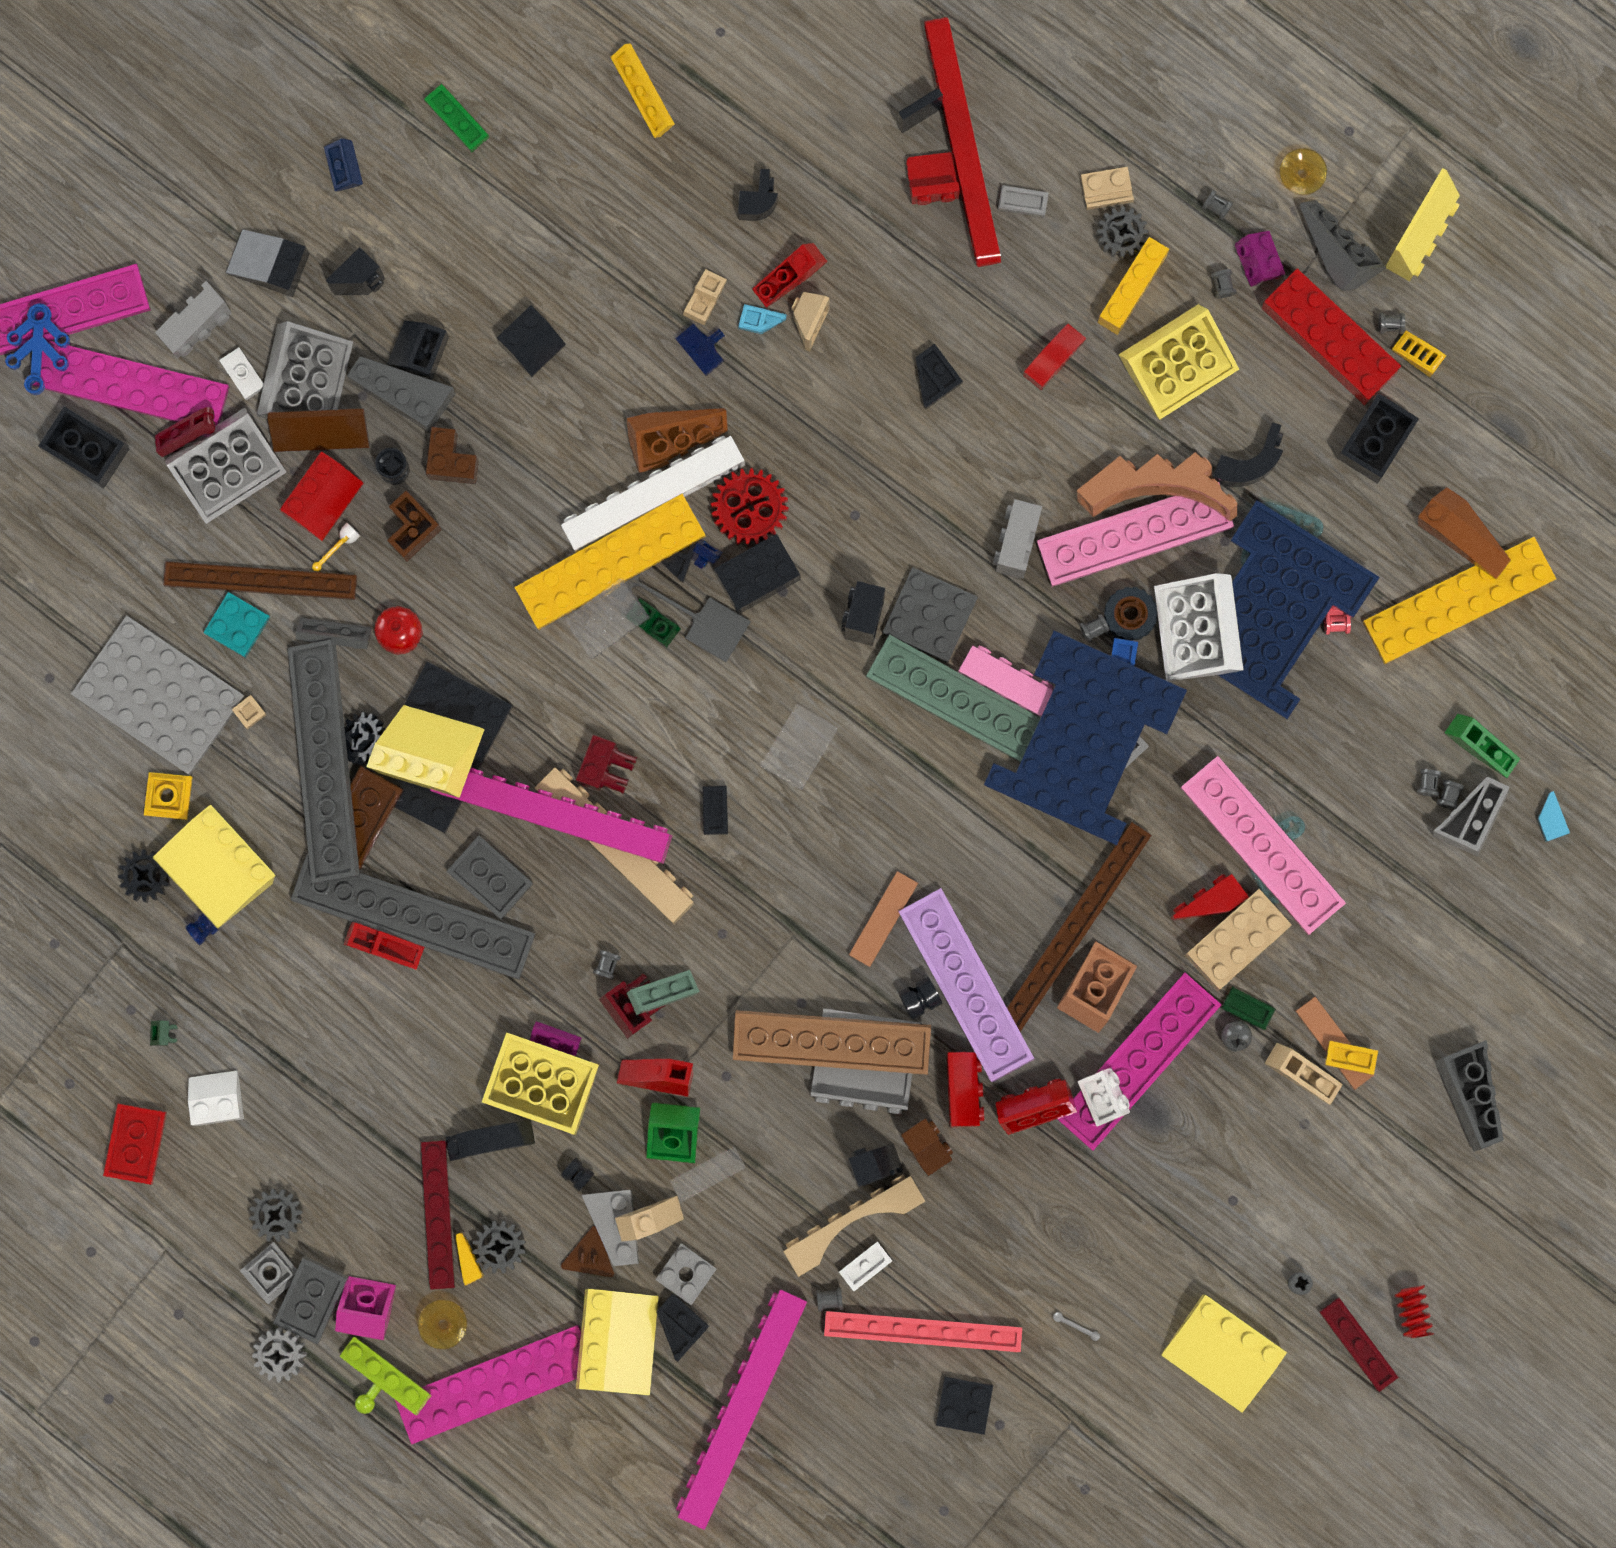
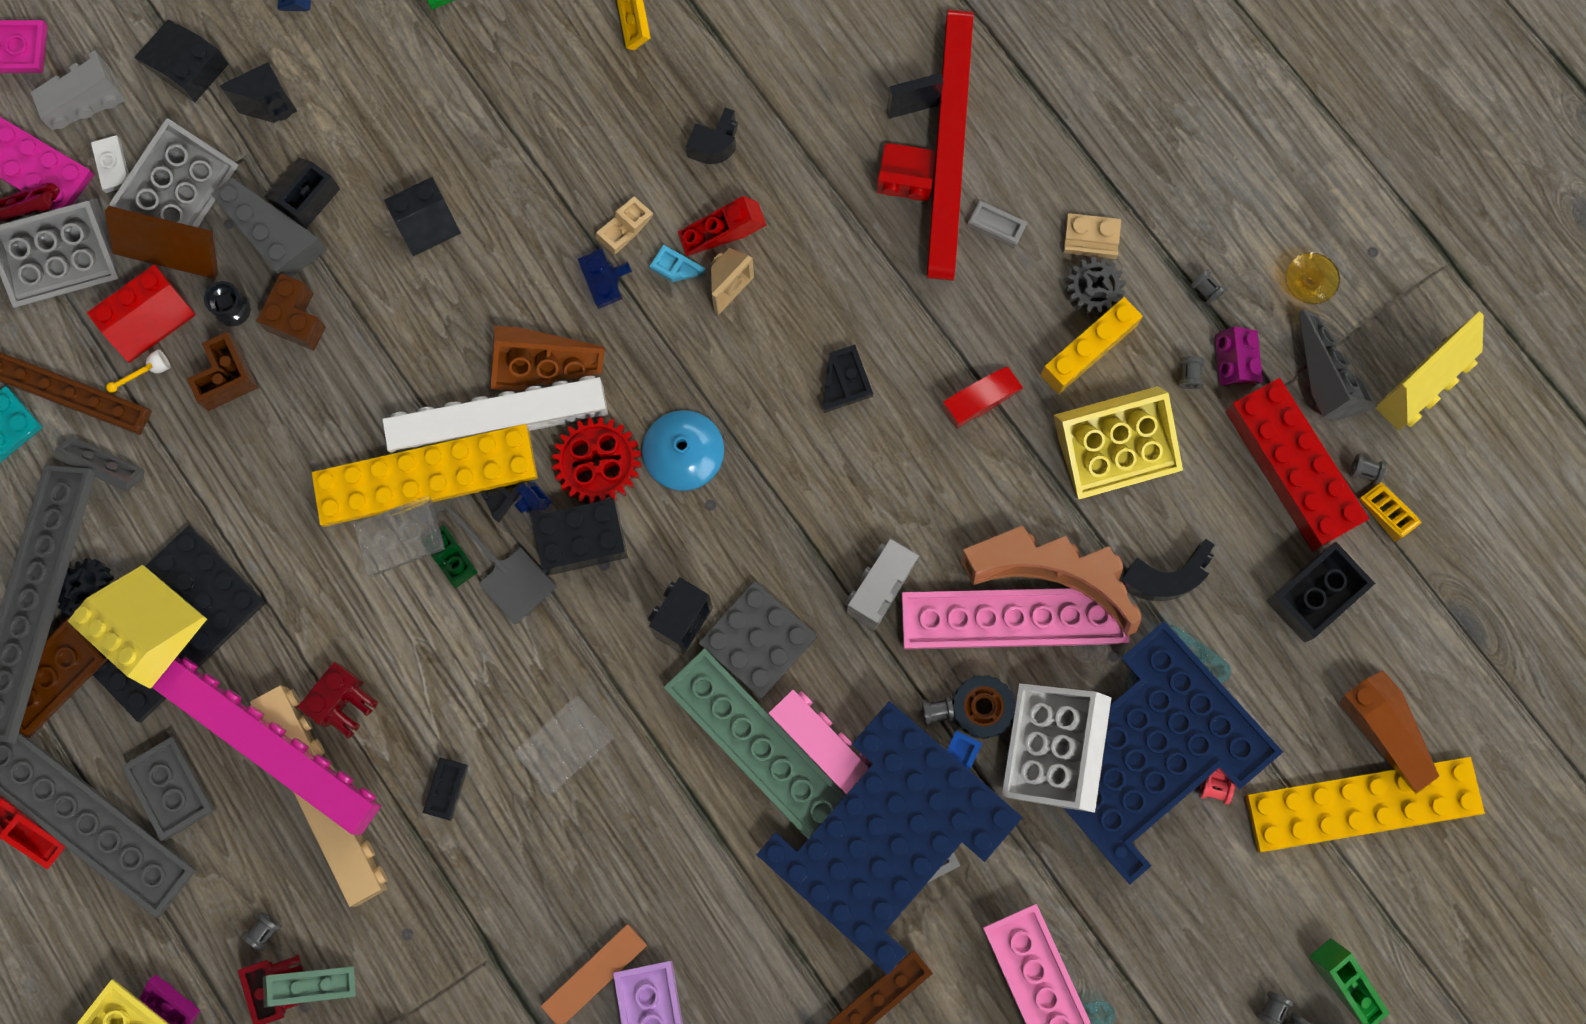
camera: 15 degrees right, 5 degrees down
red cylinder [374,606,423,655] -> none
none -> dark azure dish [642,410,724,491]

